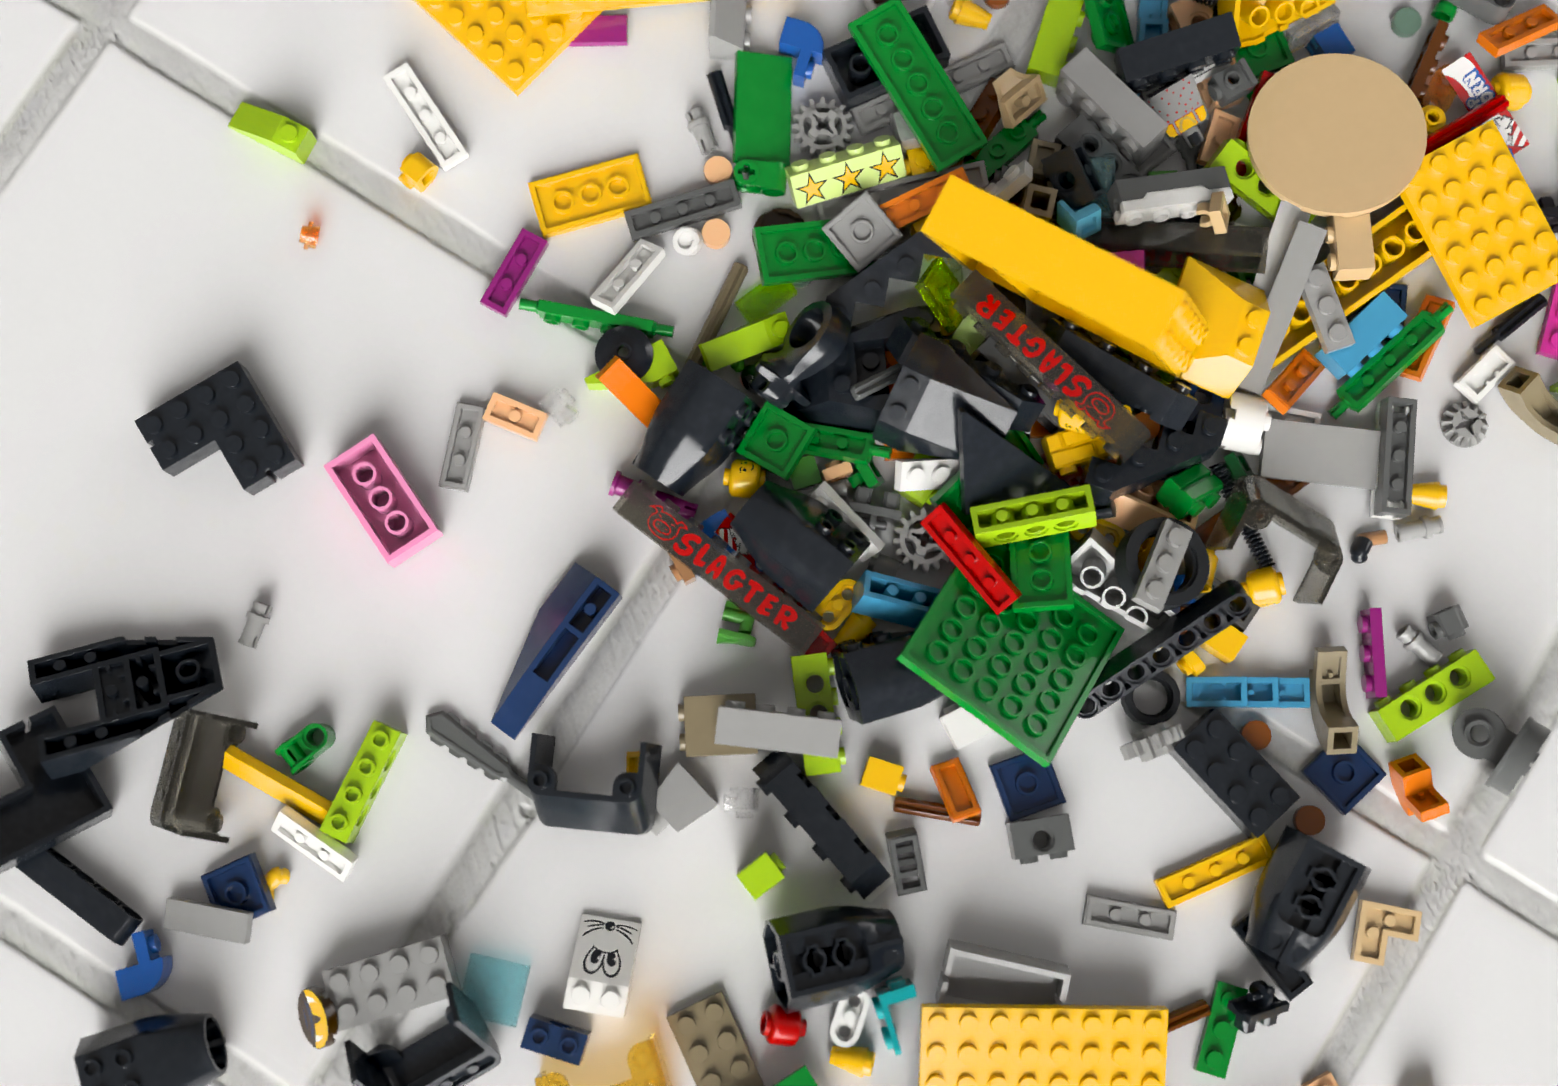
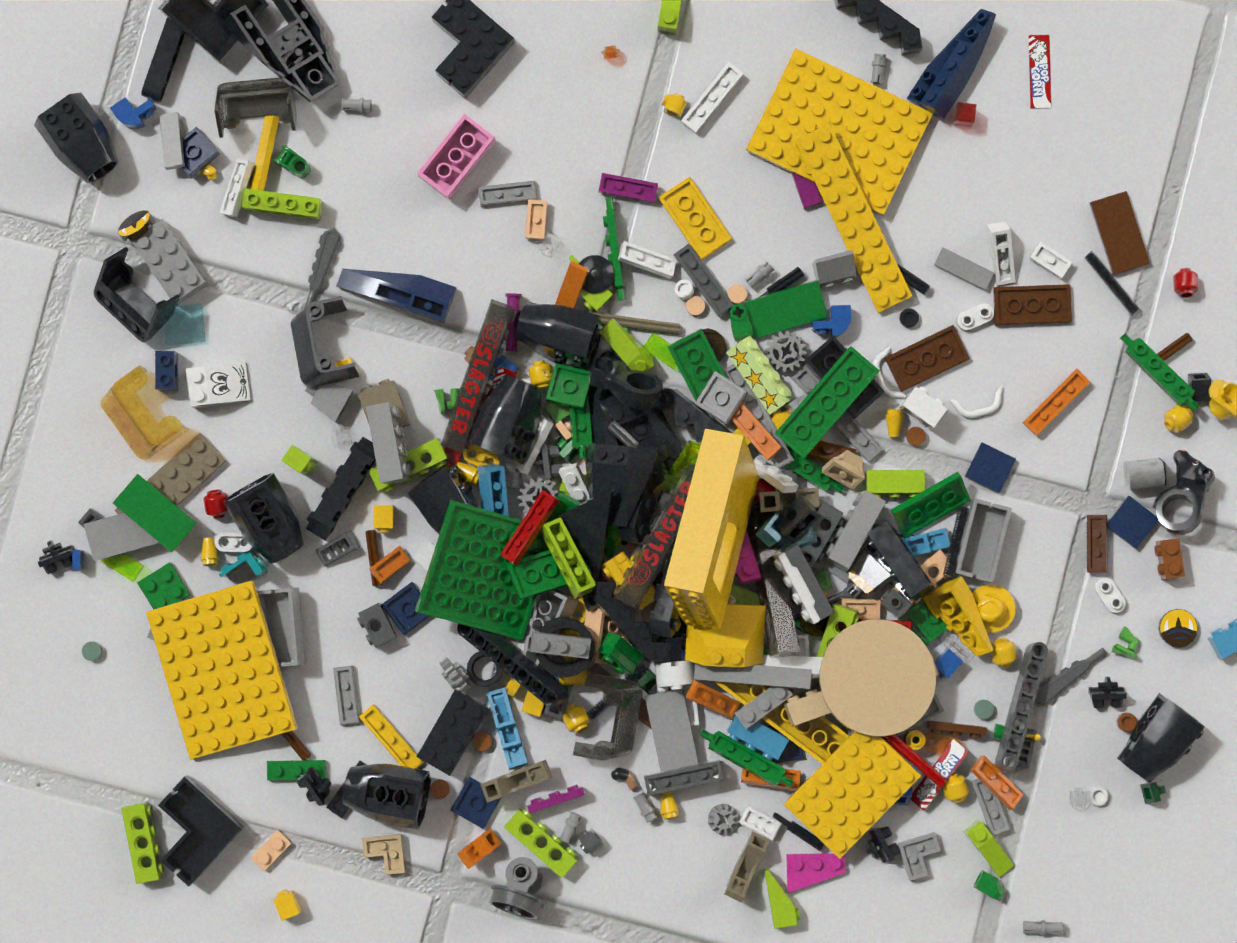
camera: 80 degrees right, 5 degrees up
tan tile [1196,191,1230,235] -> none

